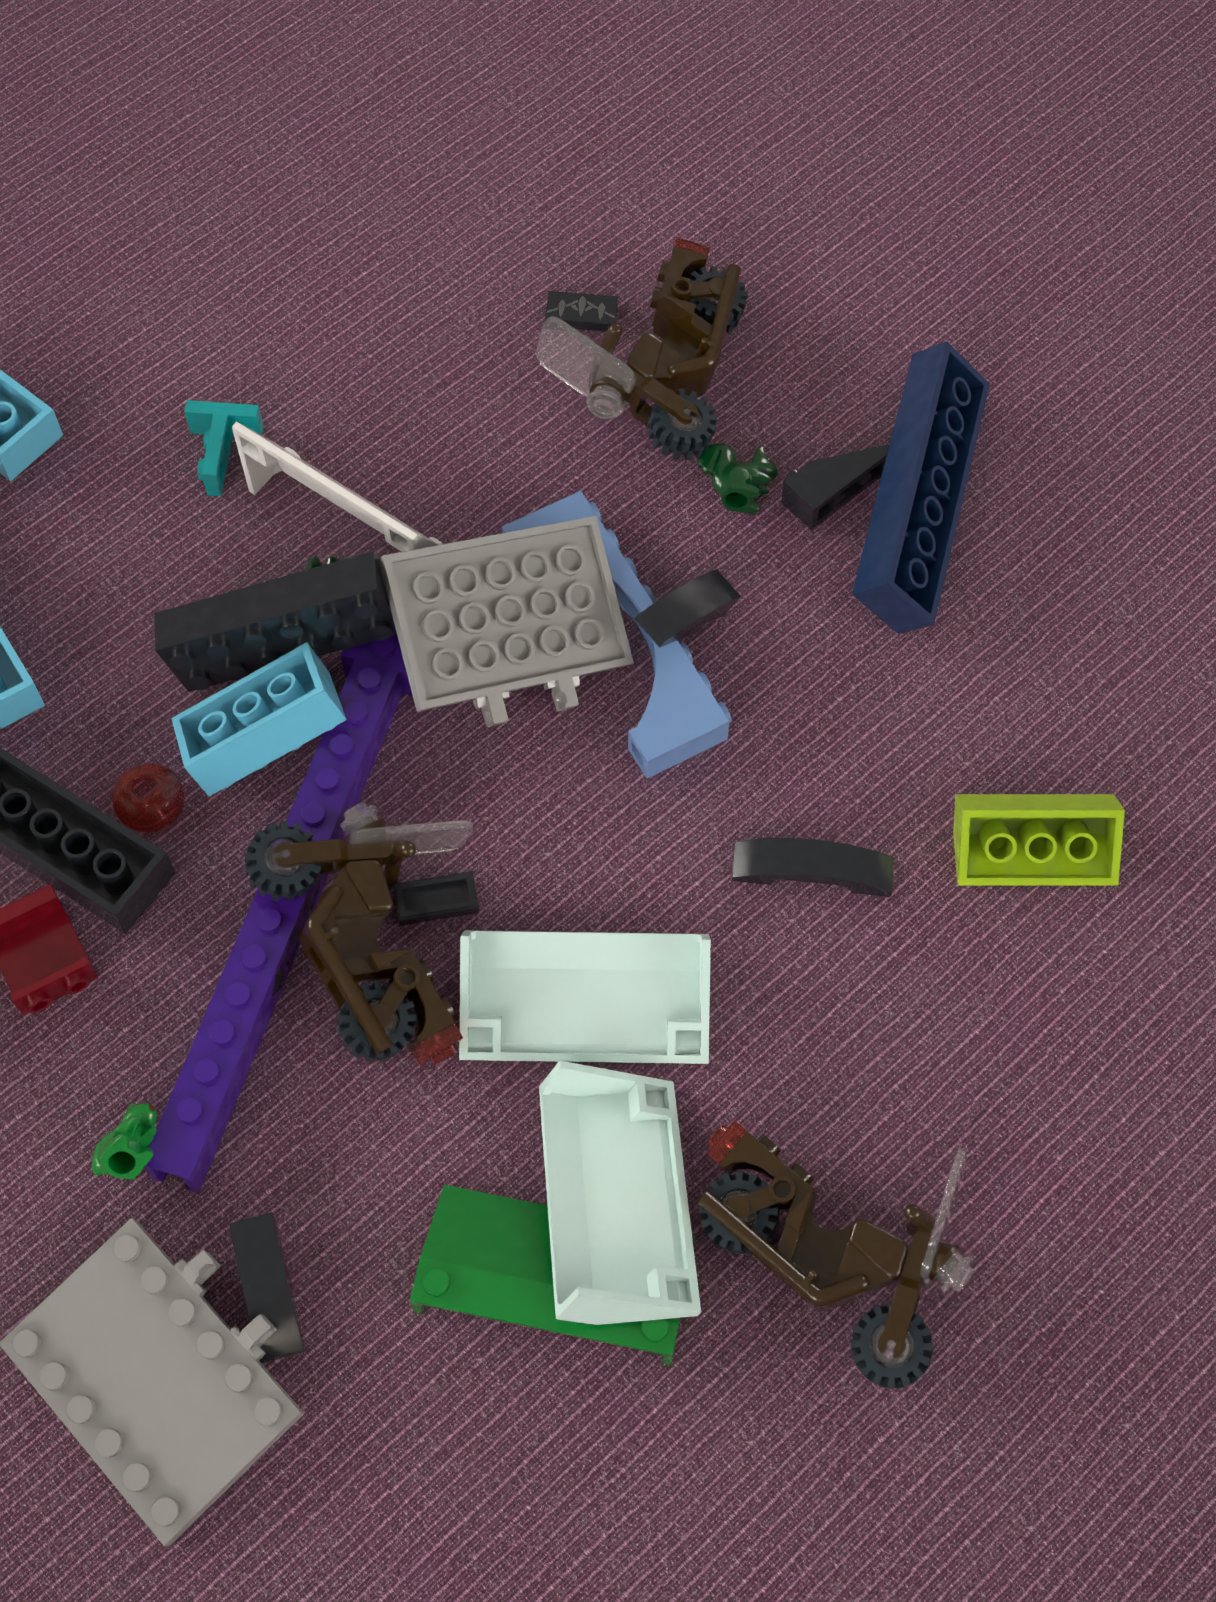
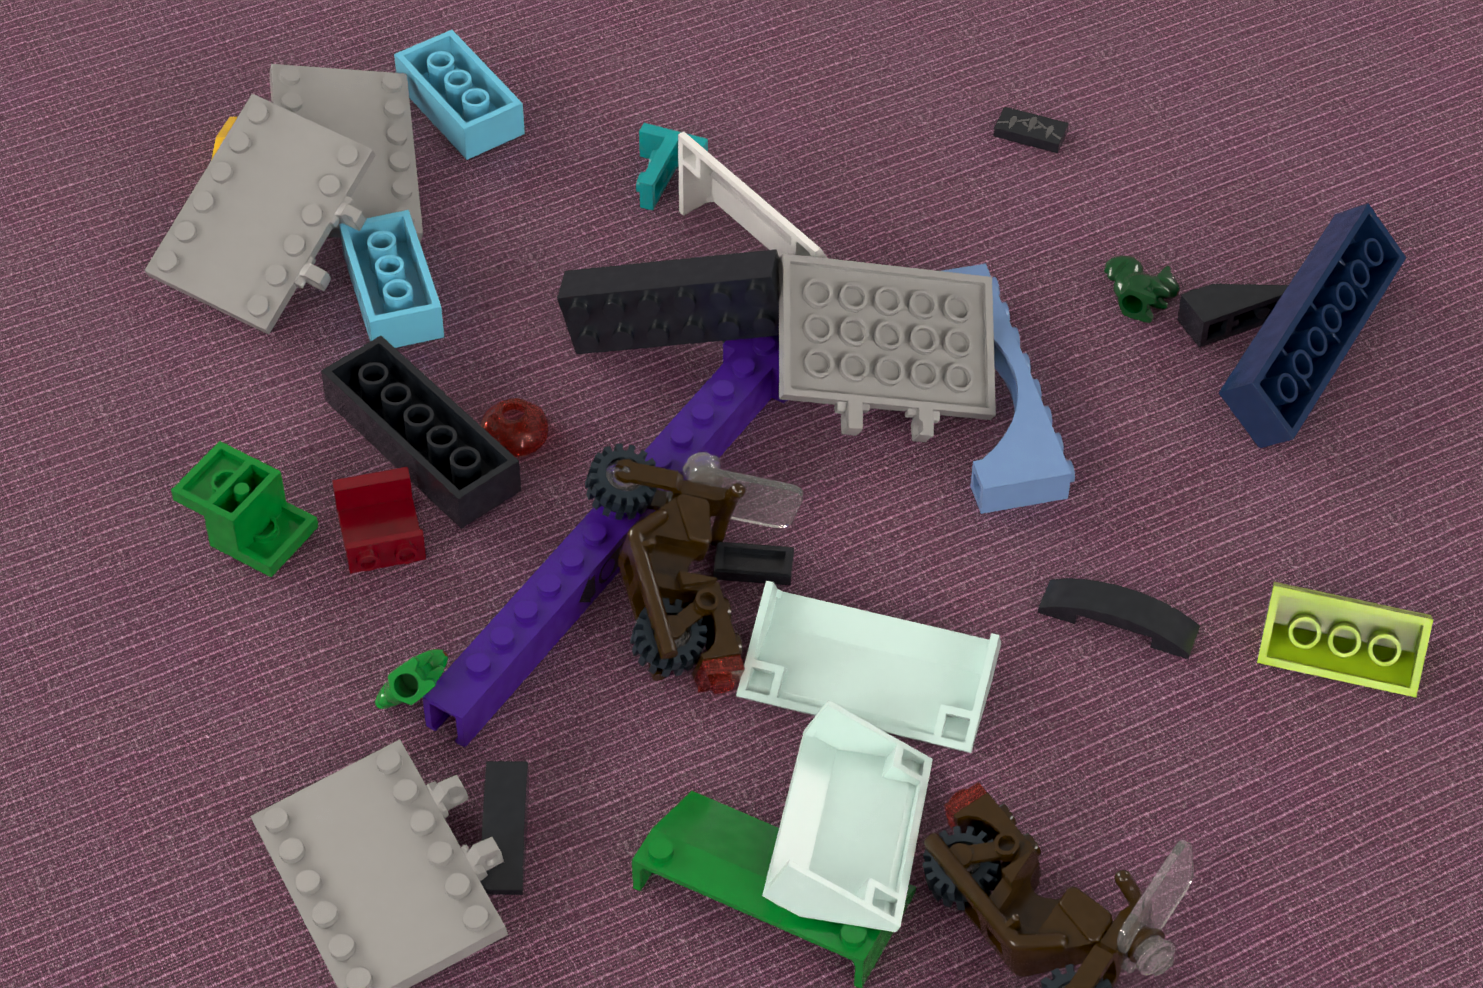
camera: 15 degrees right, 15 degrees down
medium azure brick [171,642,347,797] -> none
piece [536,237,748,461] -> none
black slope [635,569,741,648] -> none

